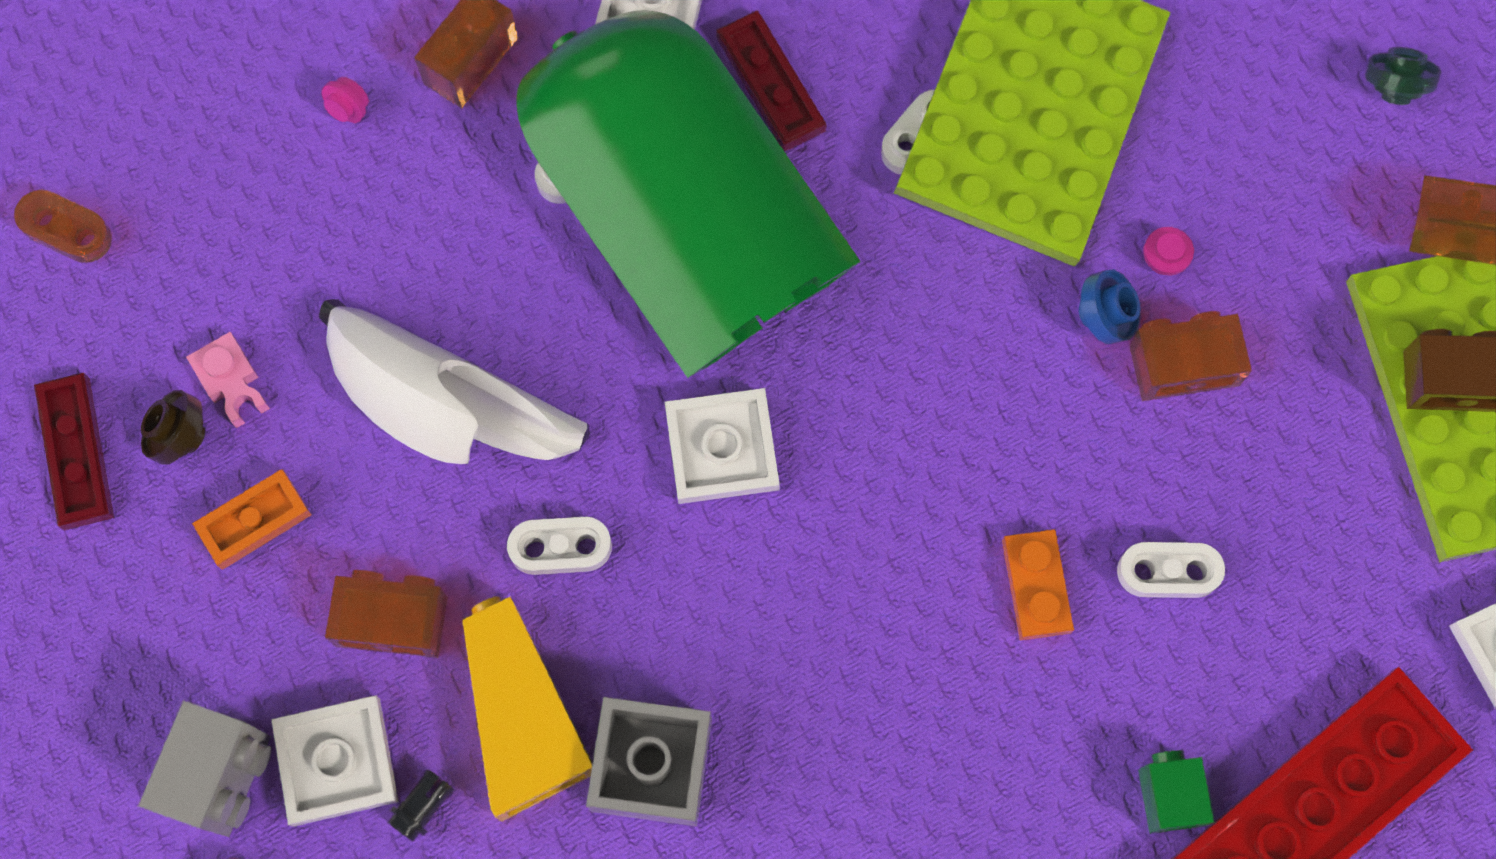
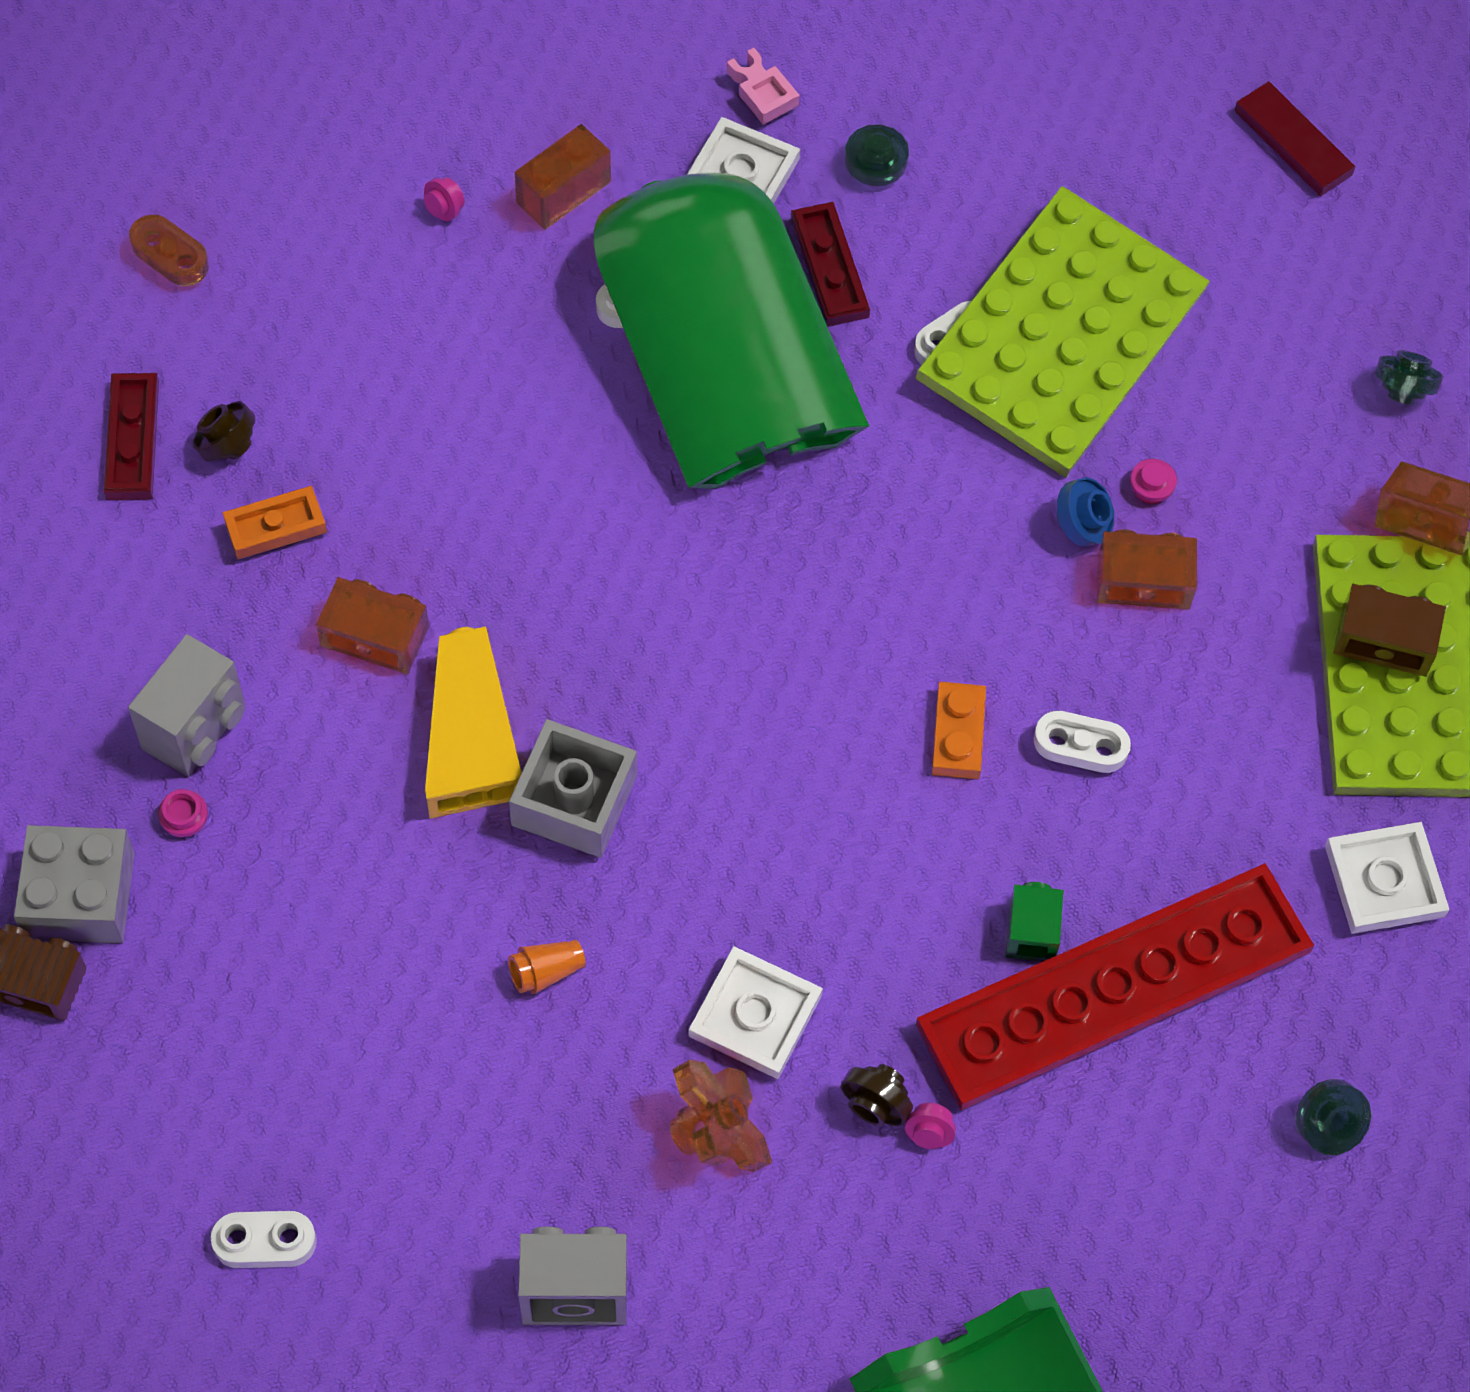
camera: 10 degrees right, 10 degrees down
bright pink plate [186,332,270,428] -> none
white plate [271,695,398,827] -> none
white piece [319,299,590,464] -> none
black pin [387,769,454,842] -> none
white plate [507,517,612,575] -> none
white plate [665,388,780,504] -> none

